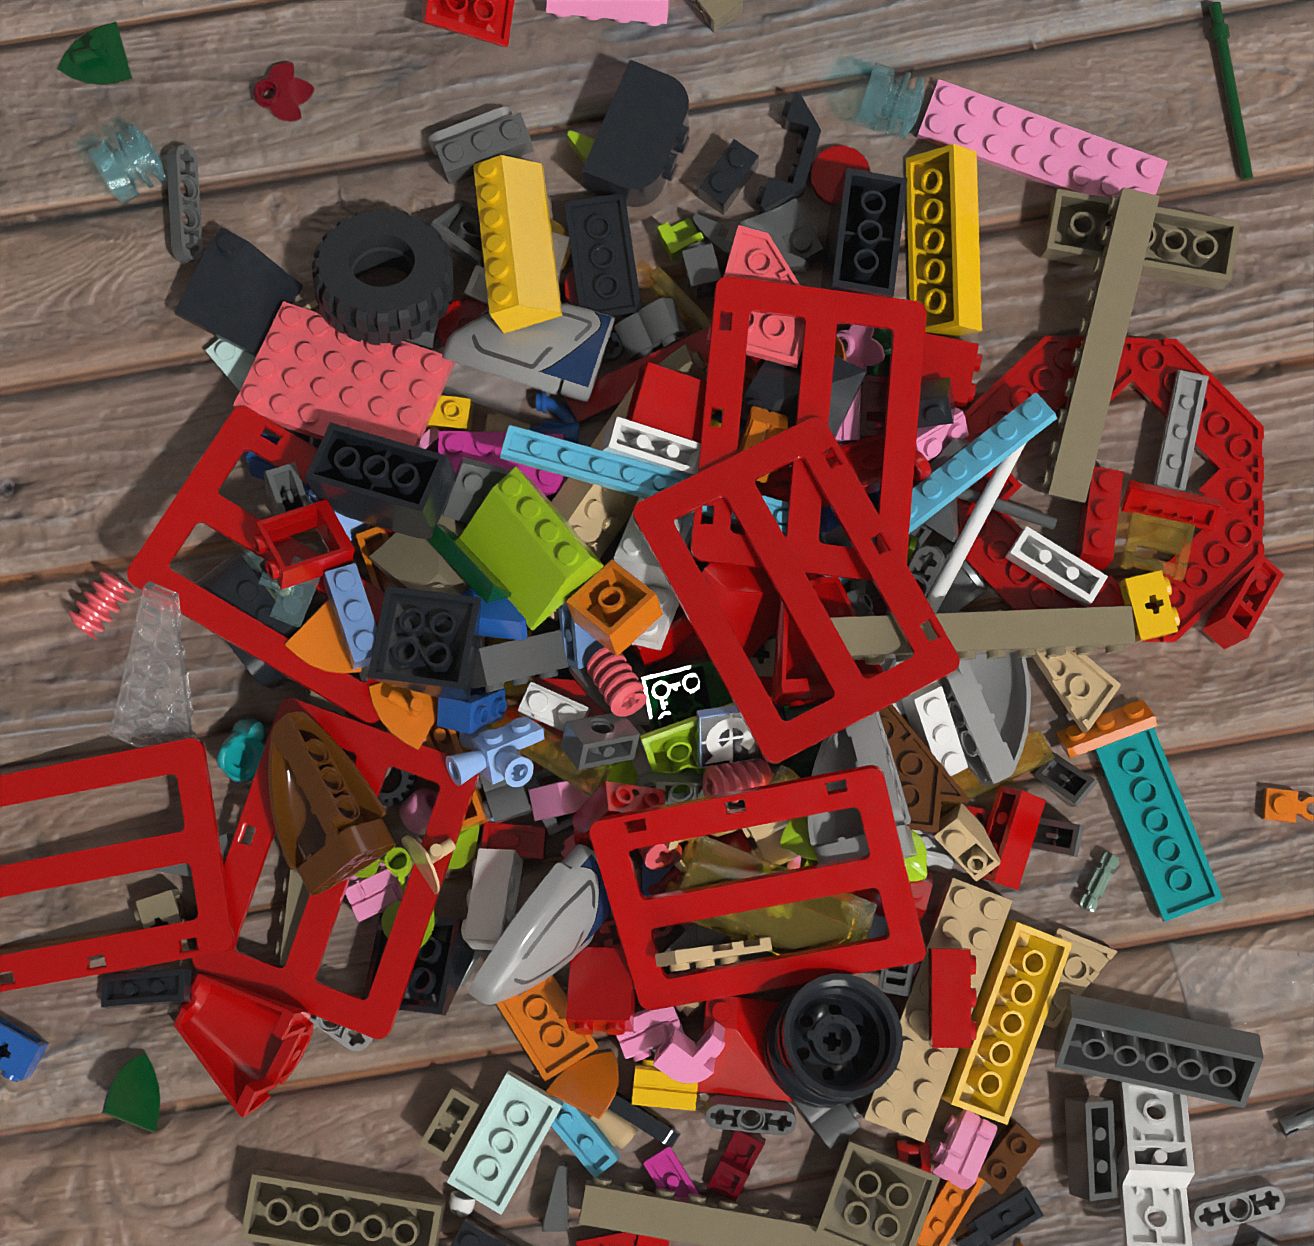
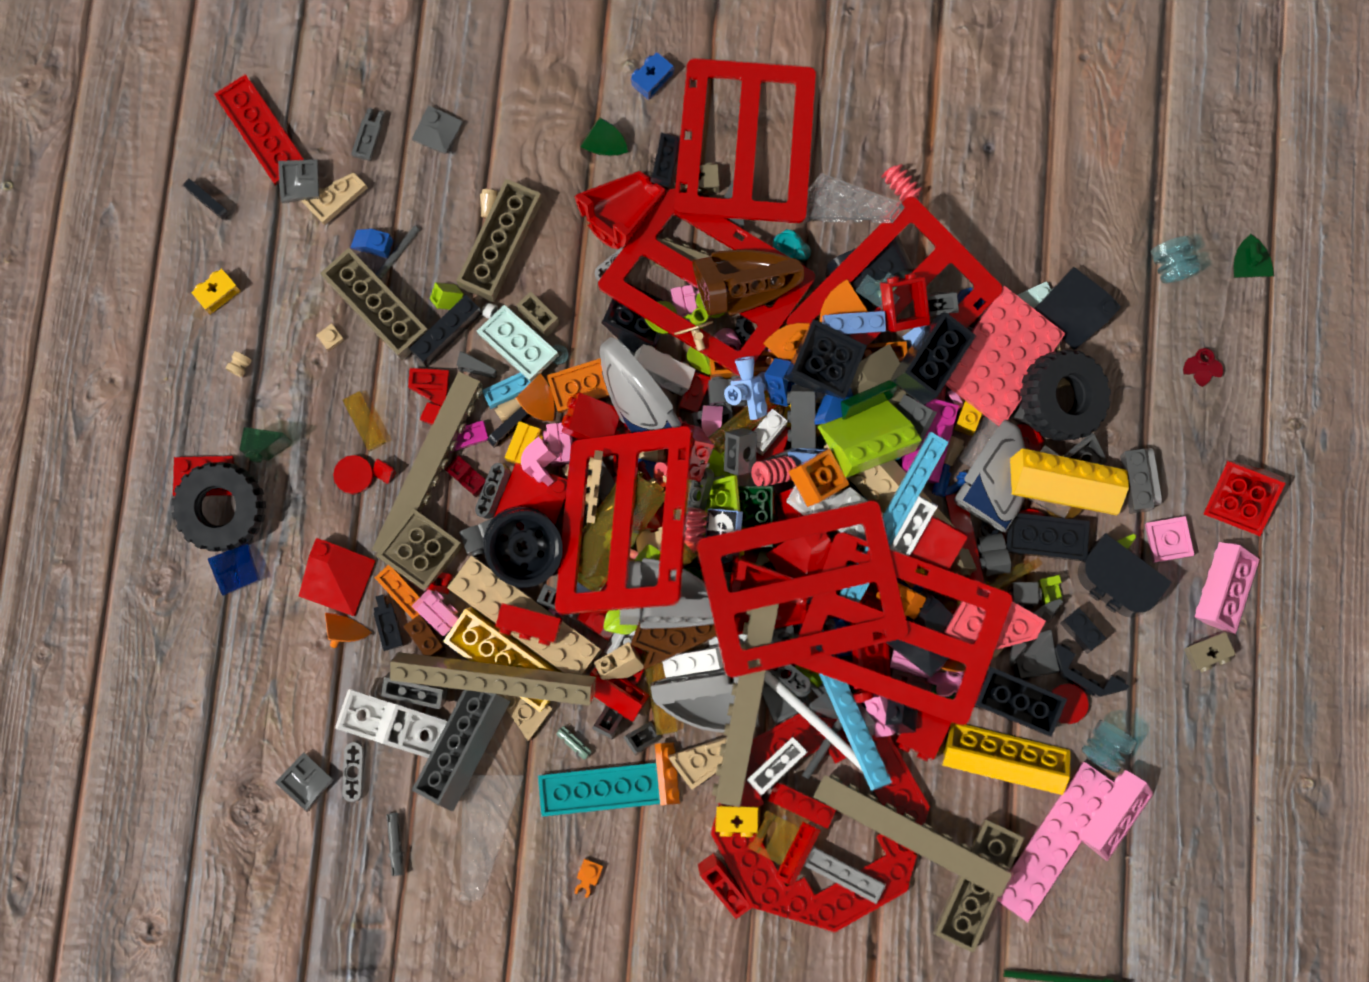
camera: 105 degrees right, 5 degrees down
dark grey beam [166,145,203,264] -> none
none -> dark tan brick [390,652,596,706]
none -> clear light blue plate [552,345,569,365]
none -> bright pink slope [1079,770,1153,861]
none -> bright pink plate [1145,516,1194,563]

